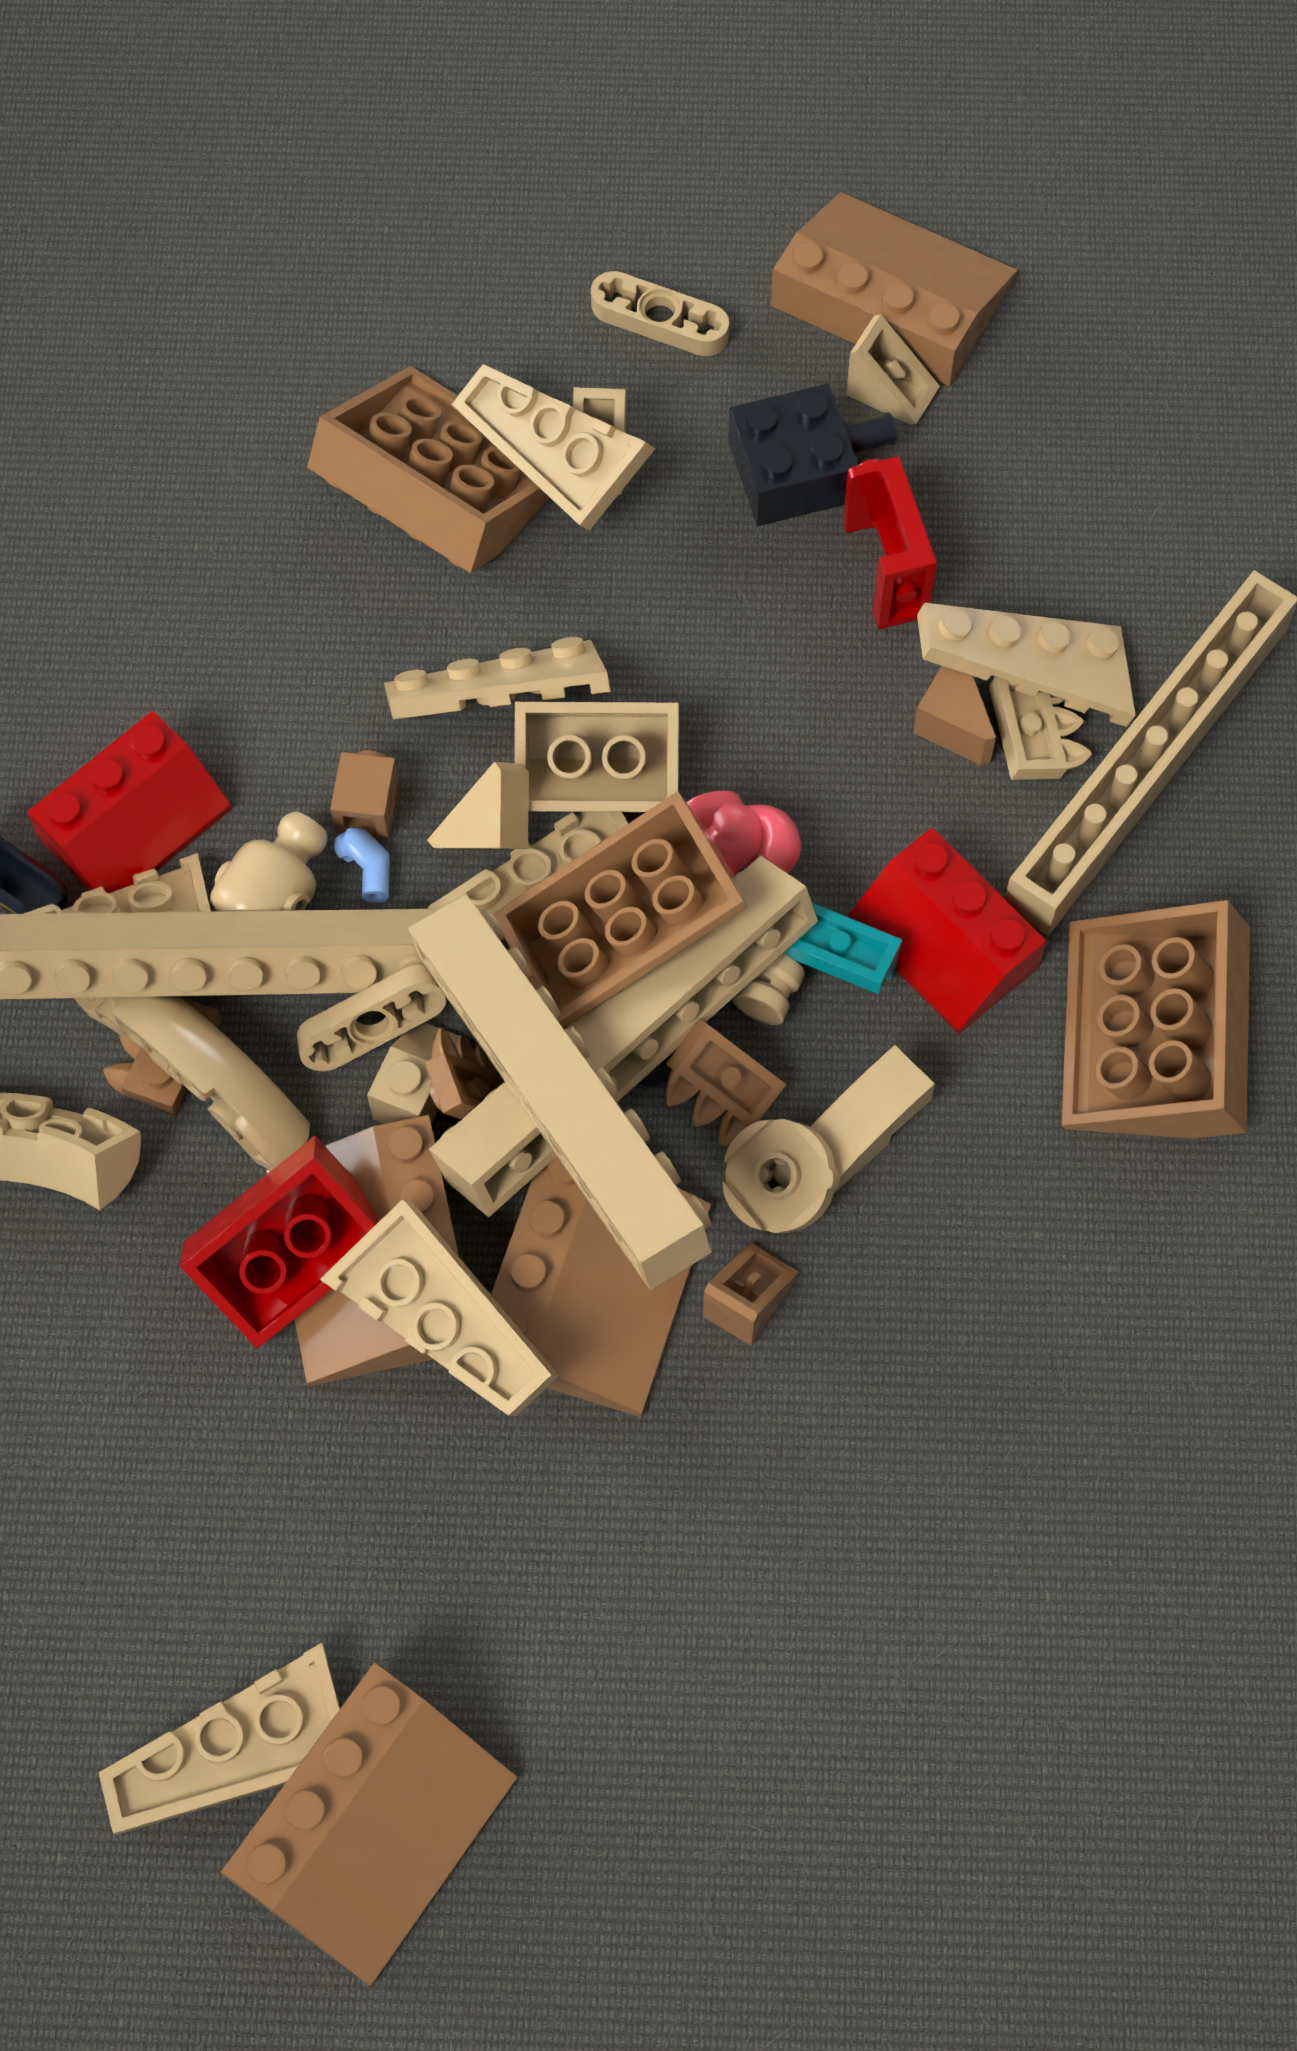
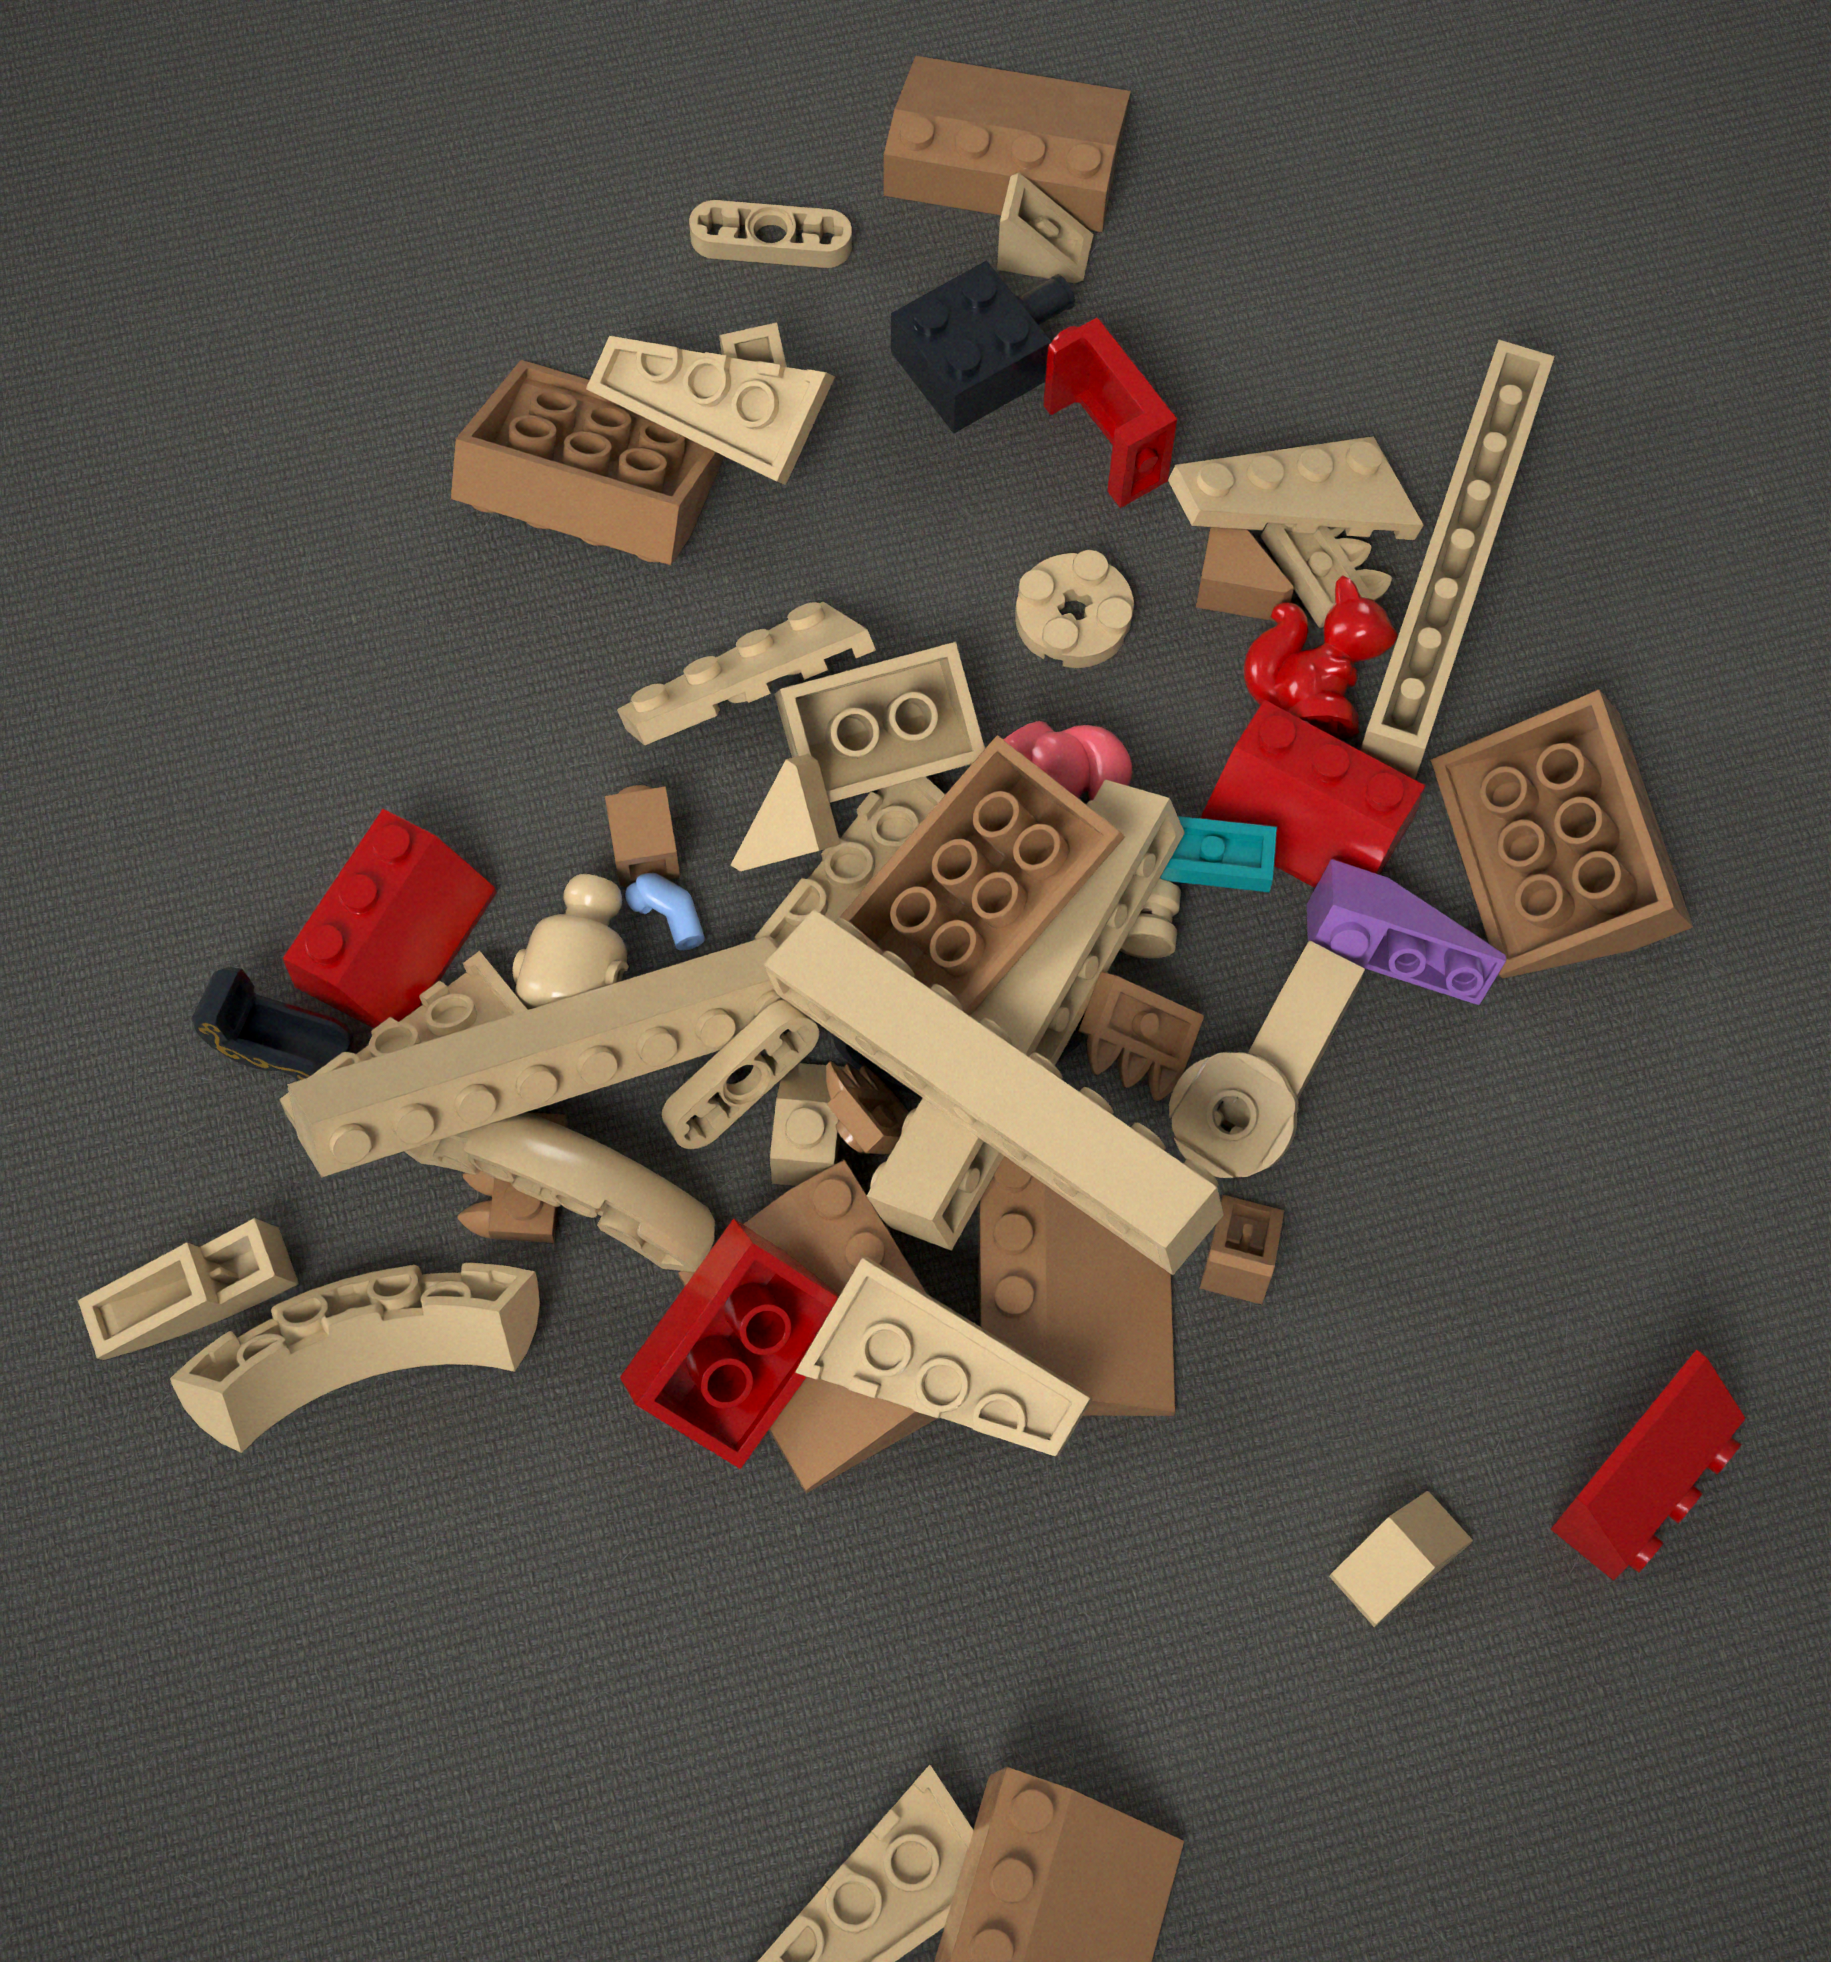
camera: 20 degrees left, 0 degrees up
none -> tan plate [1015,550,1134,668]
none -> red animal [1244,575,1398,739]
none -> medium lavender slope [1307,859,1506,1005]
none -> tan slope [1329,1491,1473,1627]
none -> red slope [1551,1349,1746,1581]

